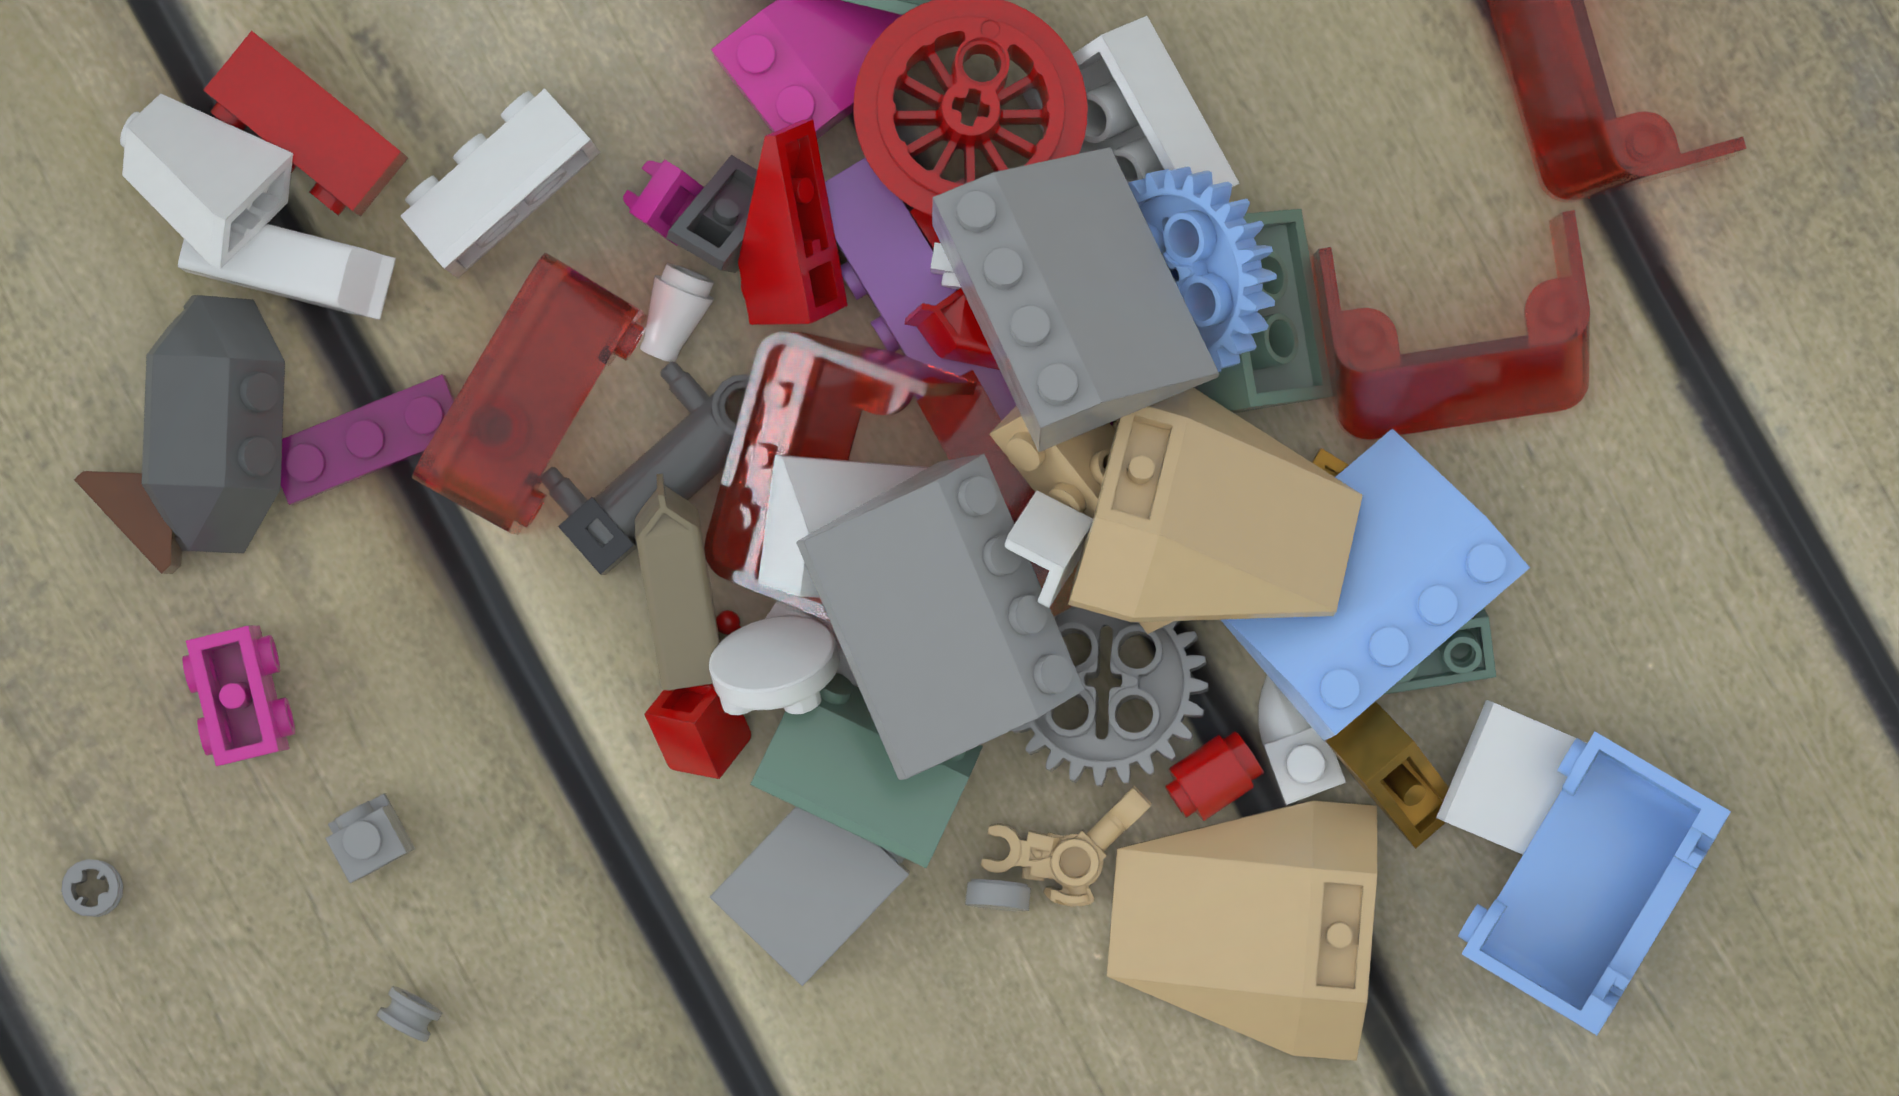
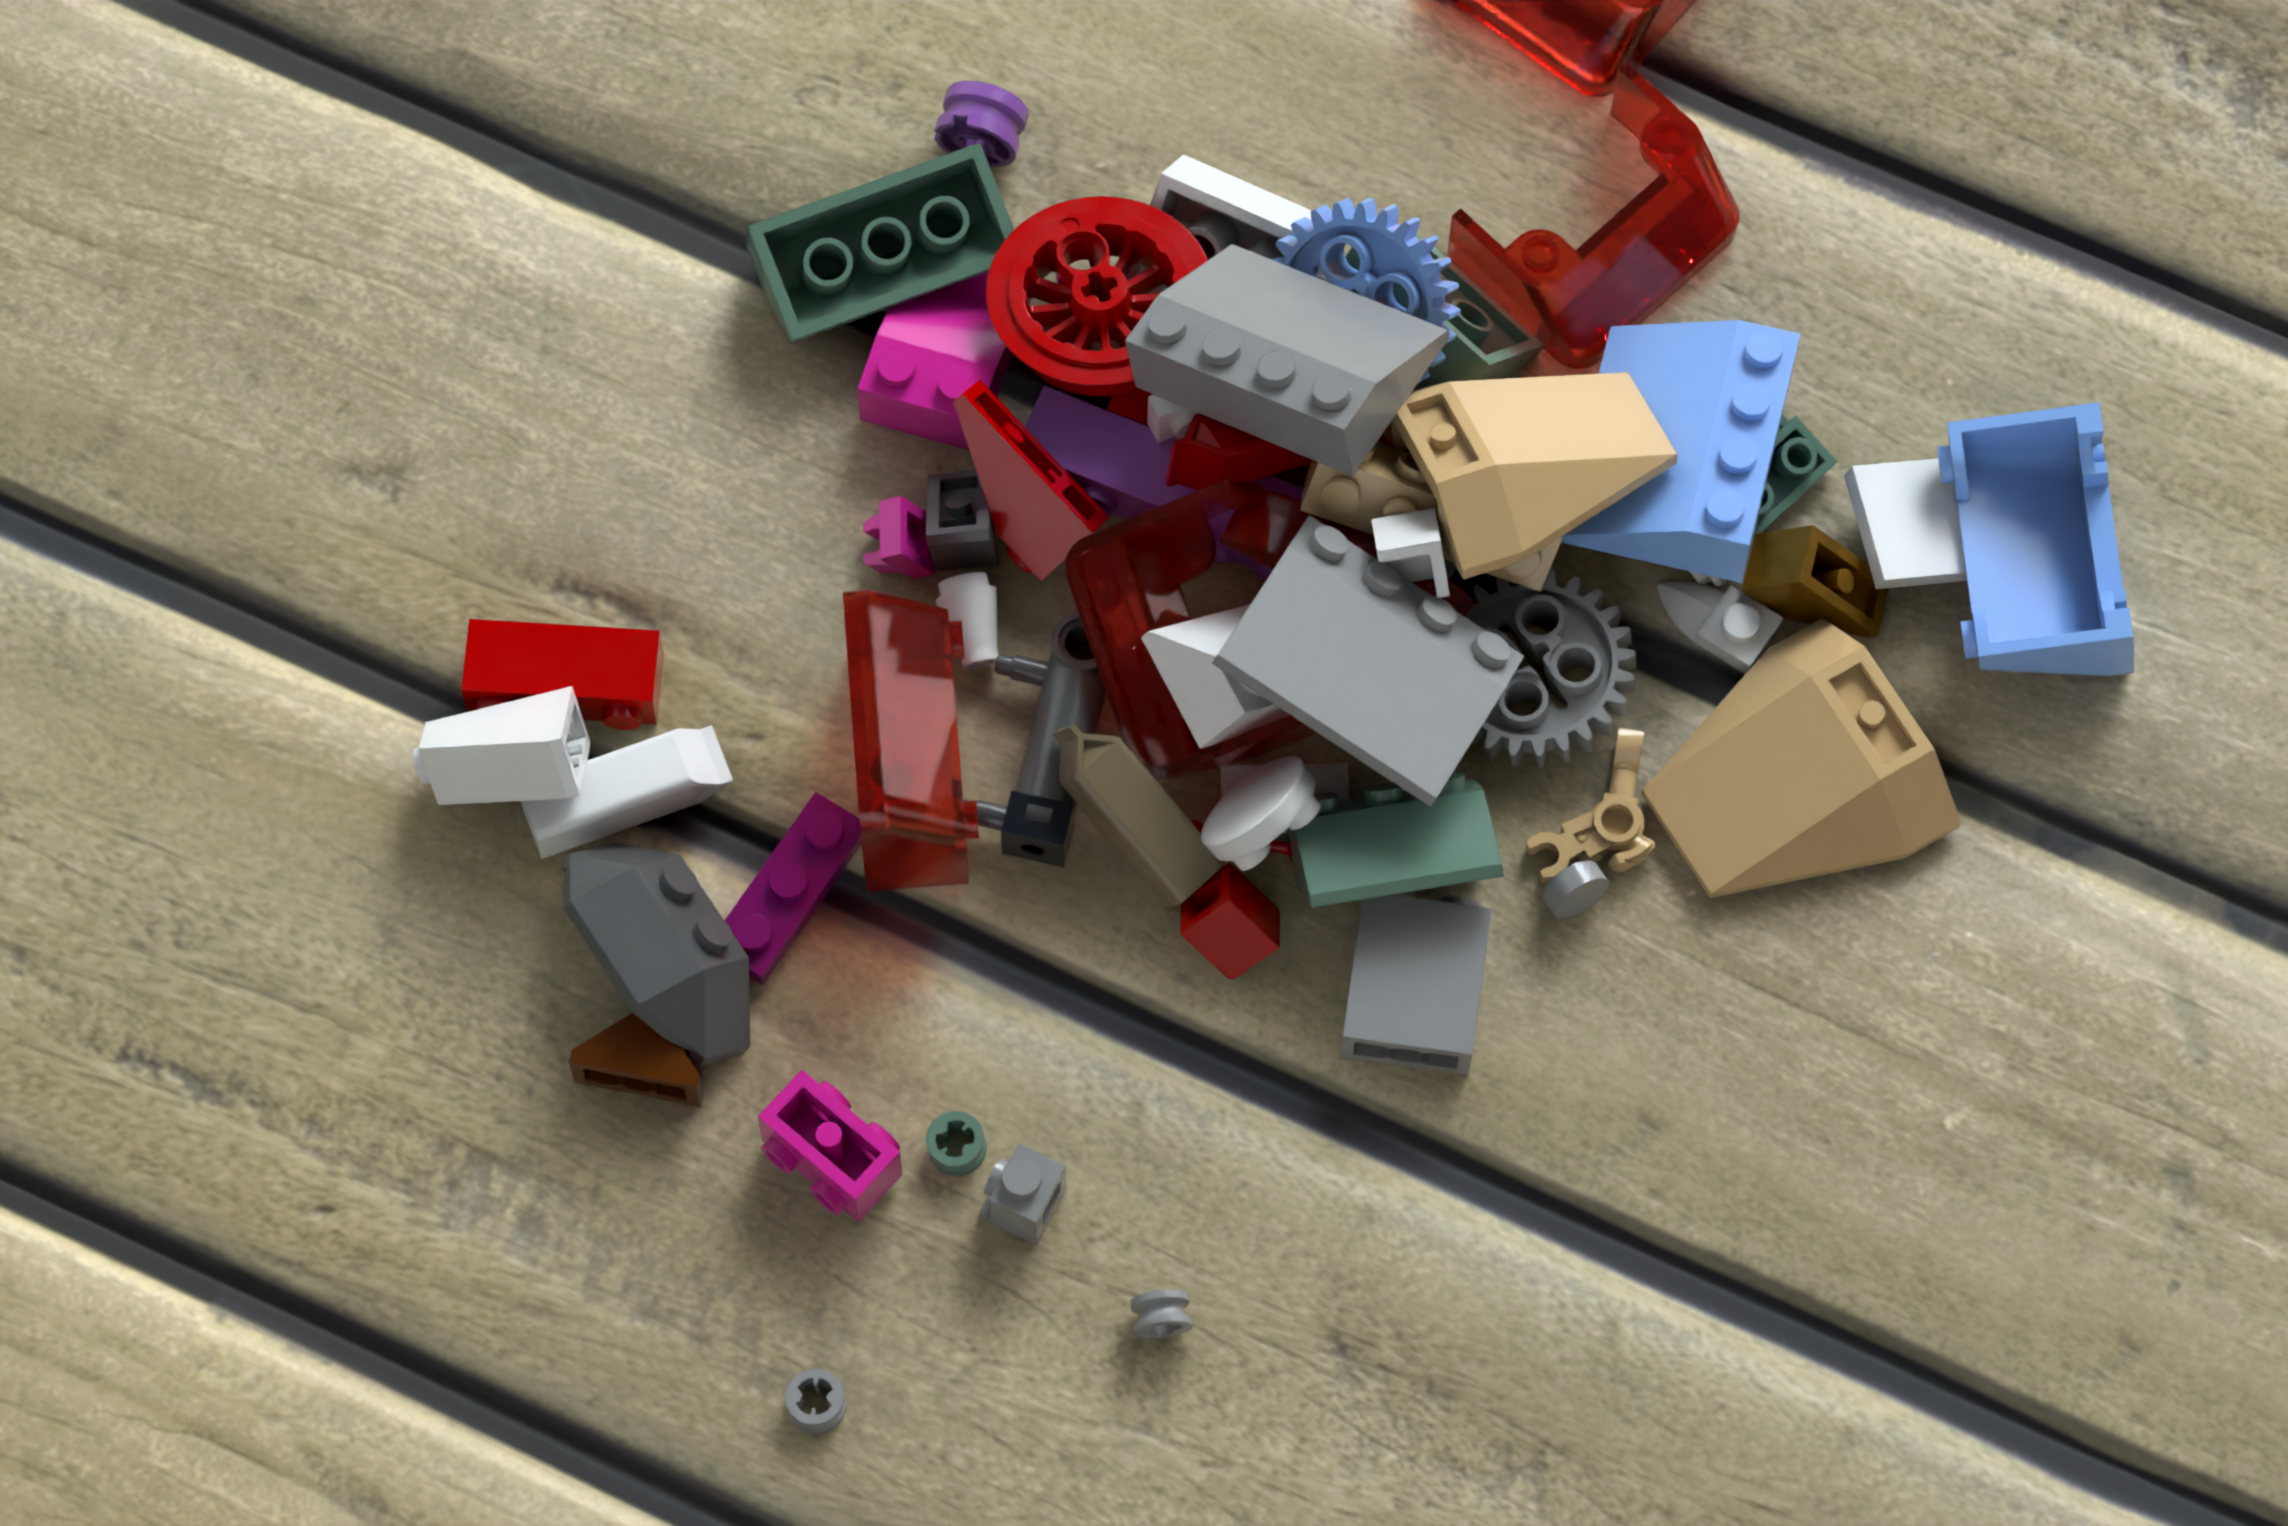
camera: 40 degrees left, 20 degrees down
white slope [401,89,601,278] -> none
red brick [1165,731,1264,821] -> none
none -> sand green bush [926,1111,987,1176]

